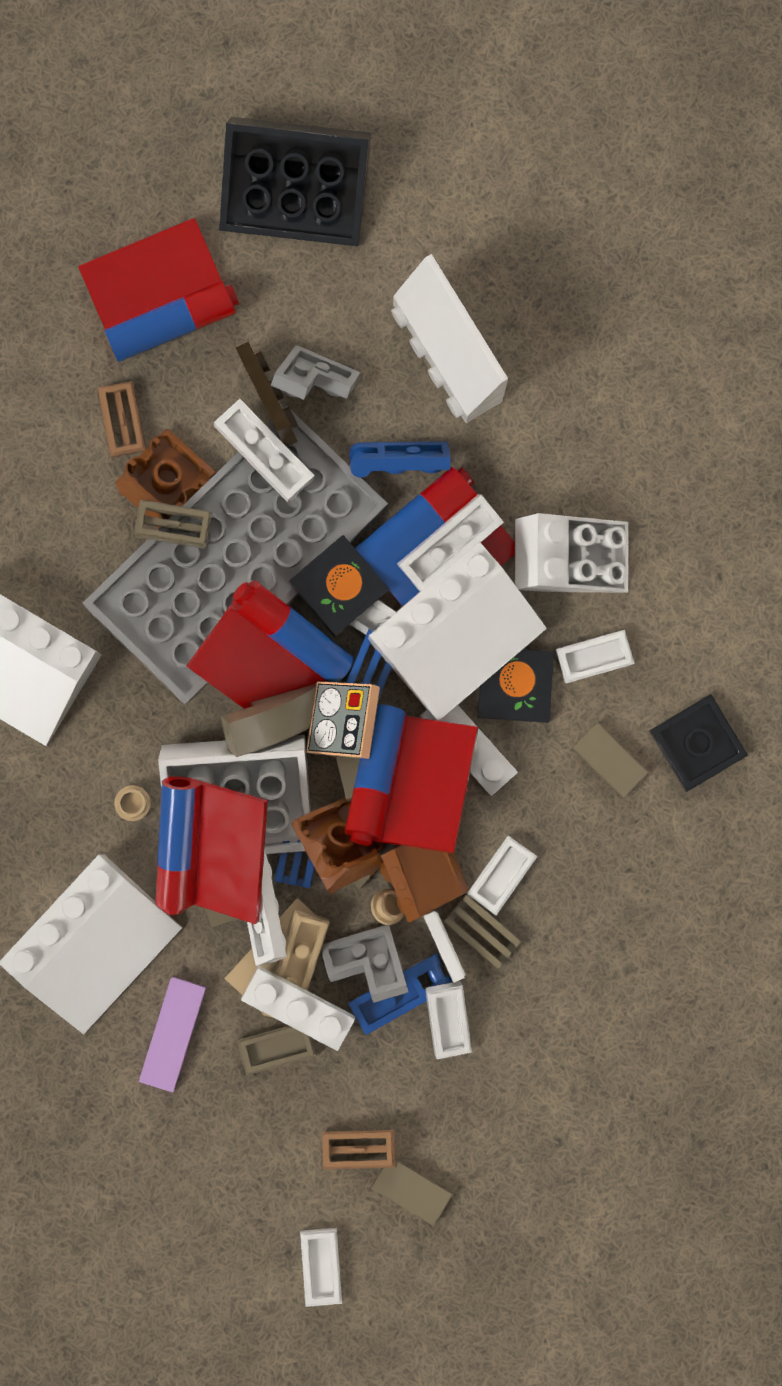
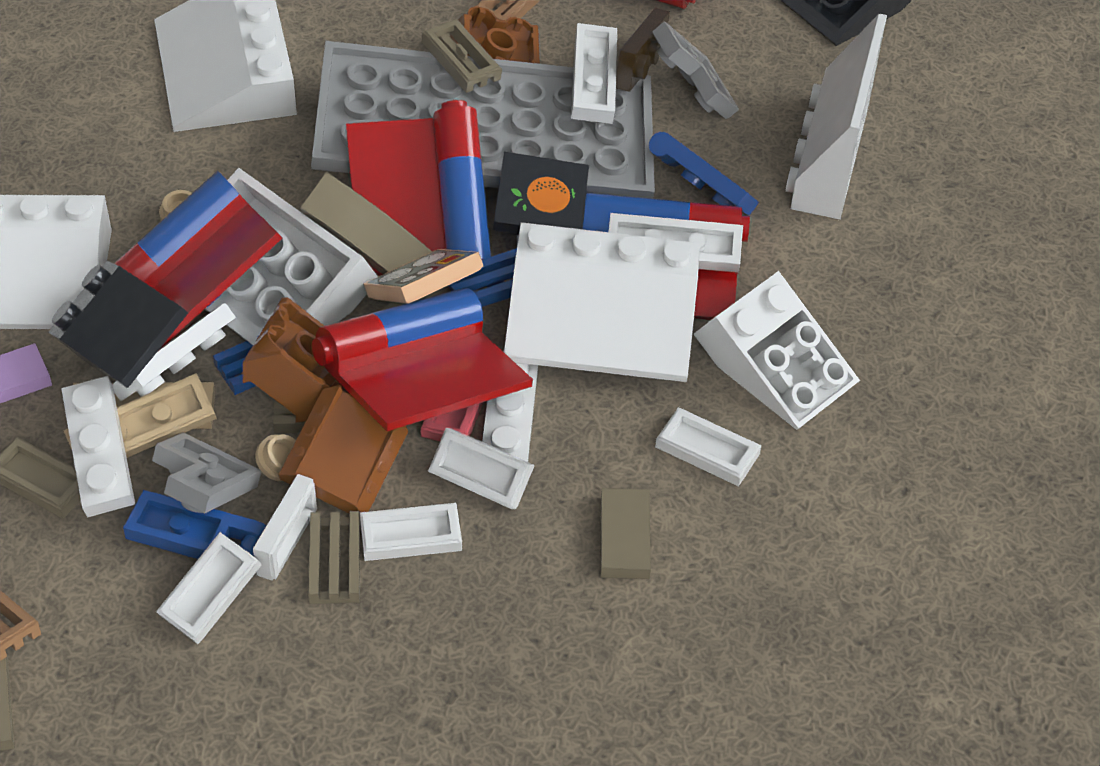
camera: 45 degrees right, 35 degrees down
black tile [477,649,554,723] -> none
black tile [649,694,748,792] -> none
none -> black slope [48,261,188,388]
none -> white tile [428,428,535,509]

